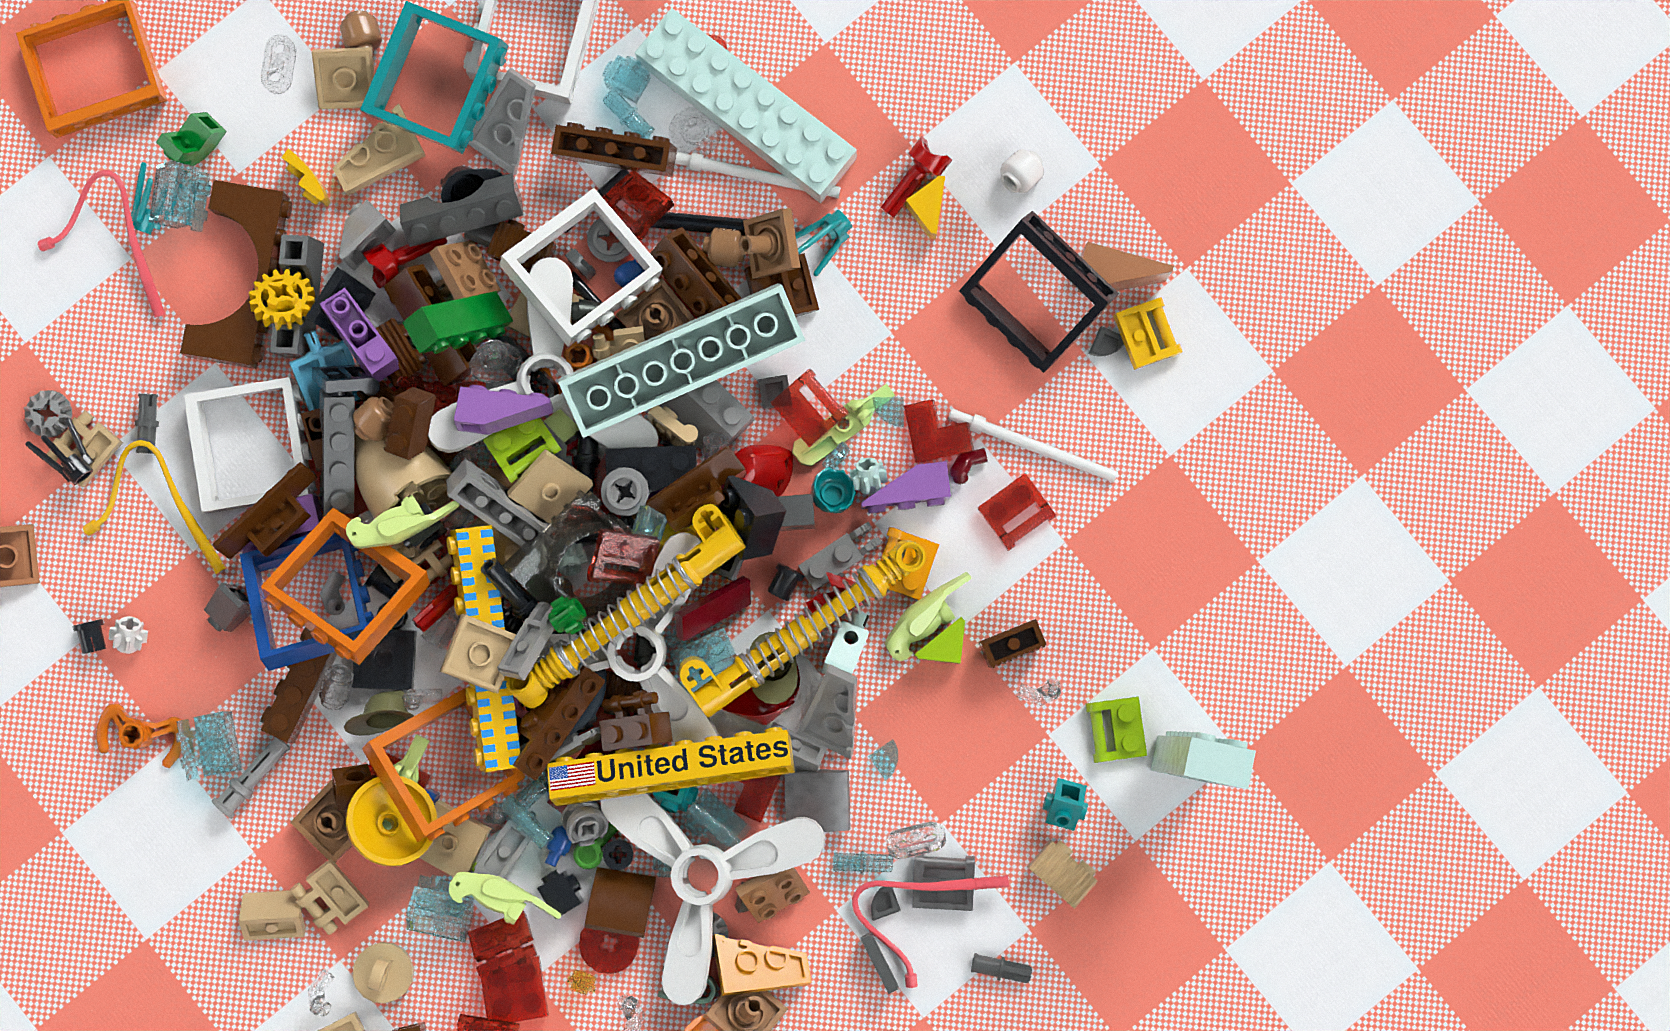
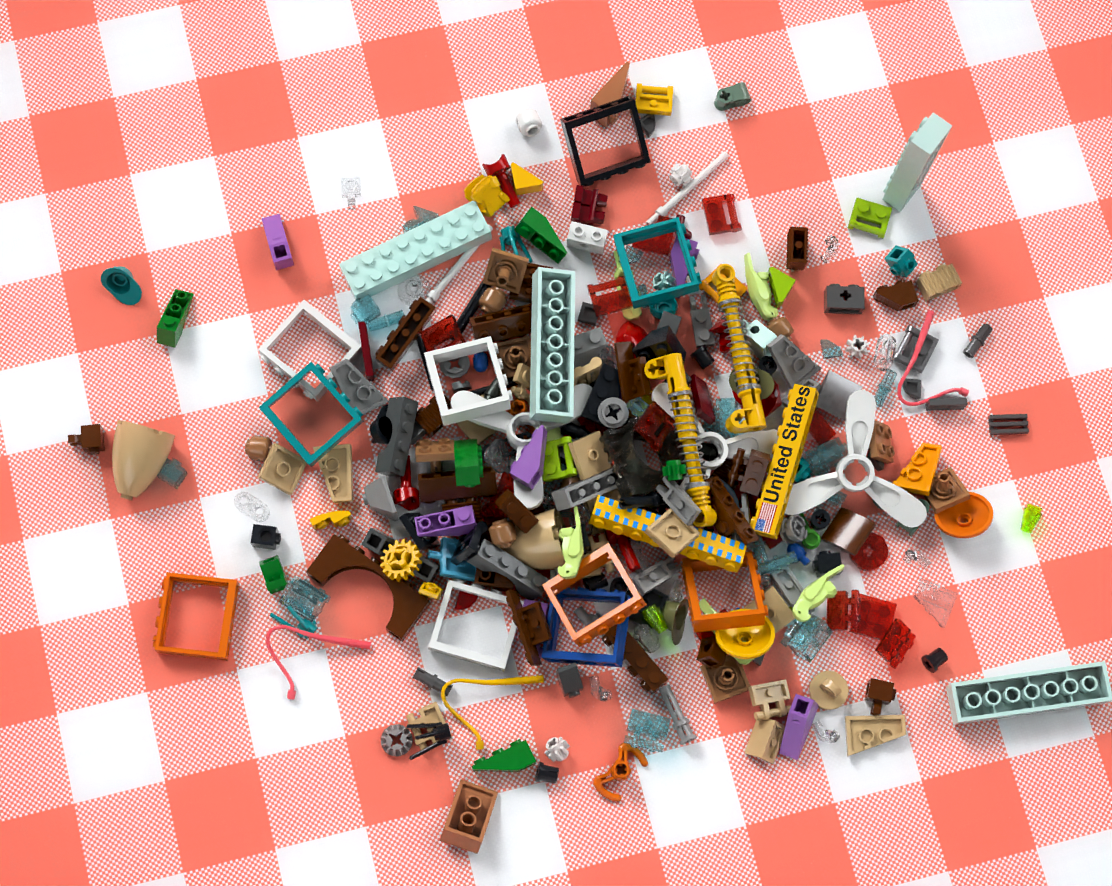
camera: 70 degrees left, 10 degrees down
clear yellow plate [567,970,597,995] -> none
none -> black brick [250,524,281,550]
none -> dark red tile [358,321,375,381]
none -> clear light blue slope [403,206,439,233]
none -> yellow slope [418,582,443,601]
none -> red tile [455,591,478,610]
none -> yellow piece [464,175,510,217]
none -> green slope [472,739,536,772]
none -> green slope [514,207,567,264]
none -> white brick [566,221,608,255]
none -> dark red hips [570,185,608,226]
none -> clear arm [589,676,612,701]
none -> teal window [613,217,702,309]
none -> light grey hinge [632,557,682,596]
none -> clear neon green cone [642,604,668,634]
none -> white gear [669,164,692,187]
none -> sand green piece [714,82,751,111]
none -> black bush [758,356,778,376]
none -> medium nougat head [767,316,794,340]
none -> medium lavender slope [779,694,819,761]
none -> dark grey brick [824,284,865,314]
none -> white gear [845,335,869,359]
none -> reddish brown slope [873,280,919,312]

